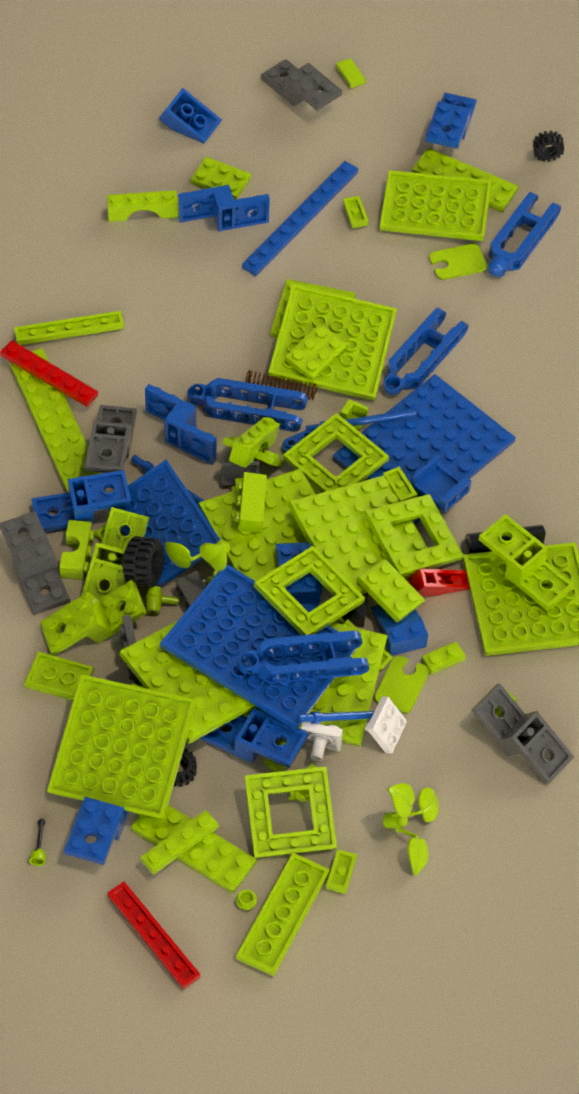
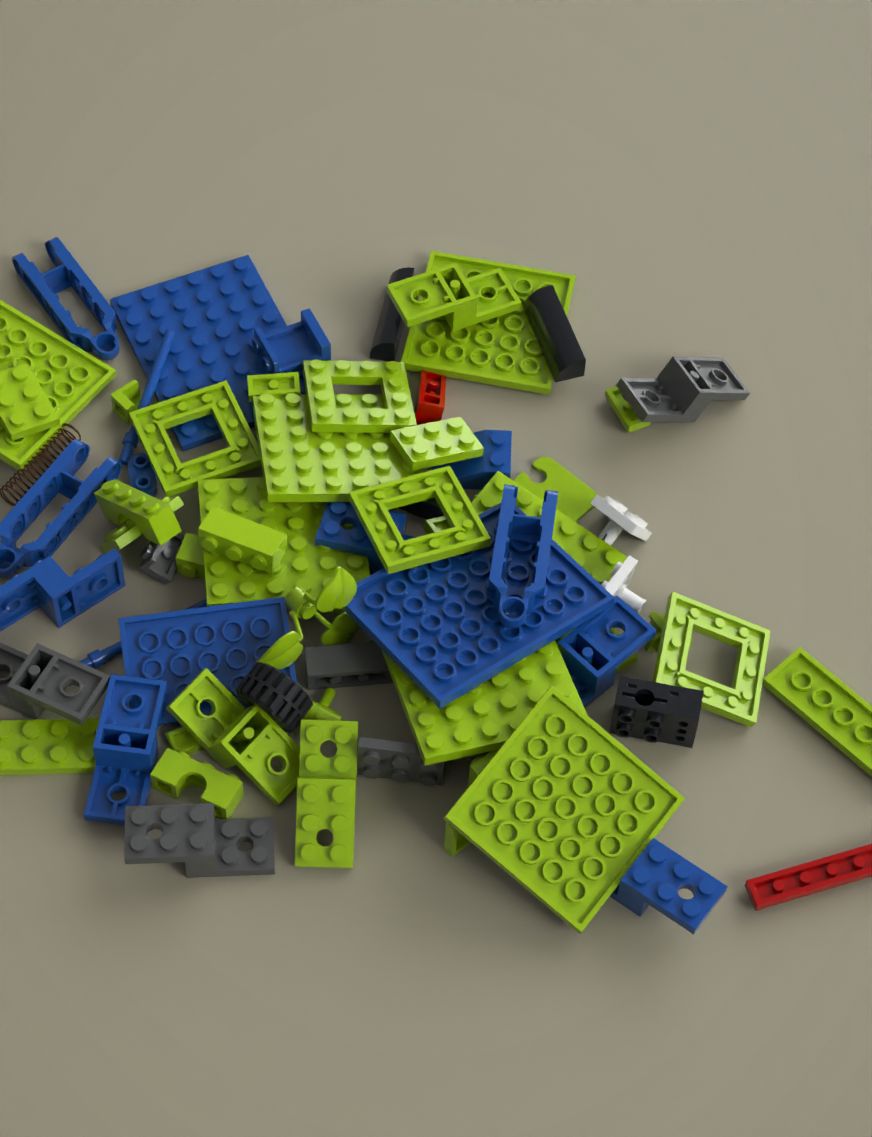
camera: 70 degrees left, 0 degrees up
lime tile [24,651,94,701] -> none
lime hinge [29,819,46,866] -> none
lime plate [131,805,257,894] -> none
lime plate [140,810,219,875] -> none
lime plate [236,889,257,910] -> none
blue bar [296,710,401,724] -> none
lime plate [326,849,358,894] -> none
lime plant [383,783,439,875] -> none
lime plate [422,641,466,675] -> none
none -> black brick [523,285,586,383]
none -> black piece [609,676,704,748]

